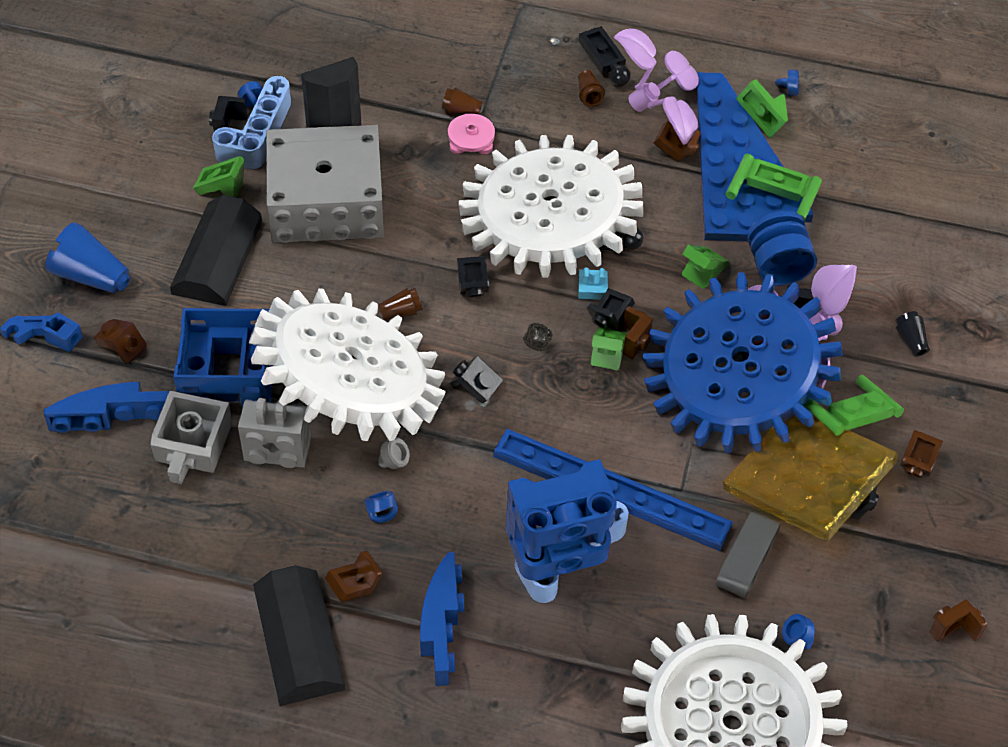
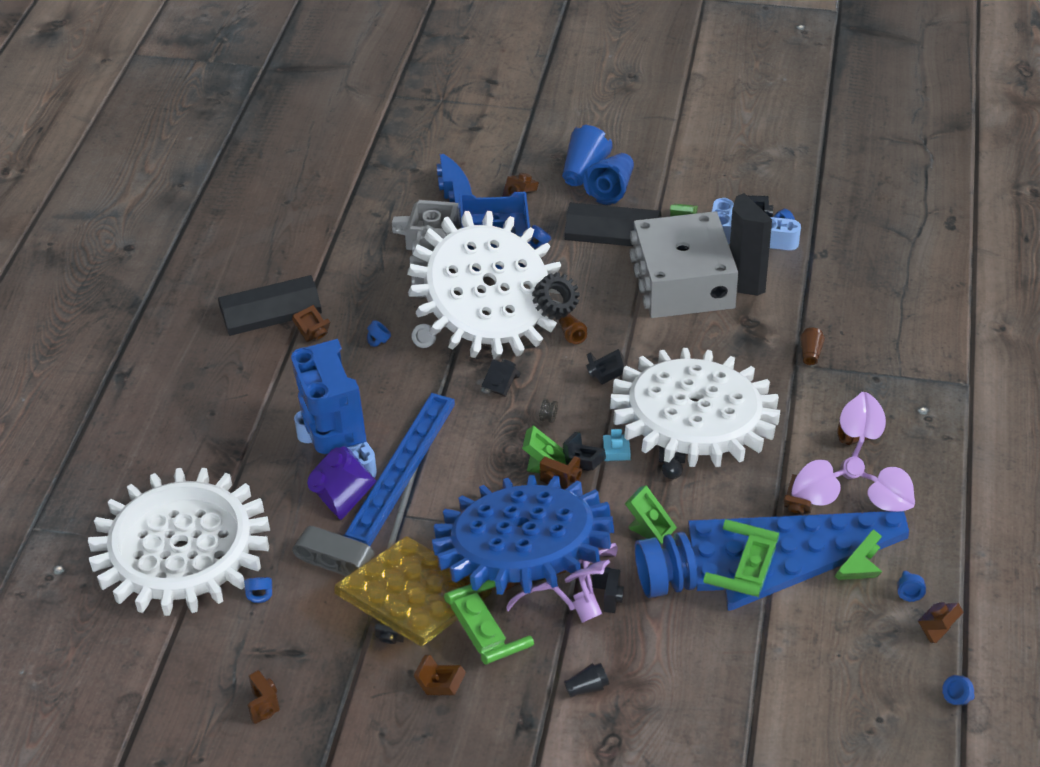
camera: 90 degrees right, 10 degrees down
blue piece [0,312,83,352] -> none
blue slope [420,552,464,686] -> none
bright pink piece [448,114,495,154] -> none
black plate [578,26,631,86] -> none
none -> dark purple slope [307,446,377,520]
none -> black tyre [532,272,580,320]
none -> blue cone [584,153,634,205]
none -> reddish brown bracket [918,602,964,643]
none -> blue tile [942,675,975,705]

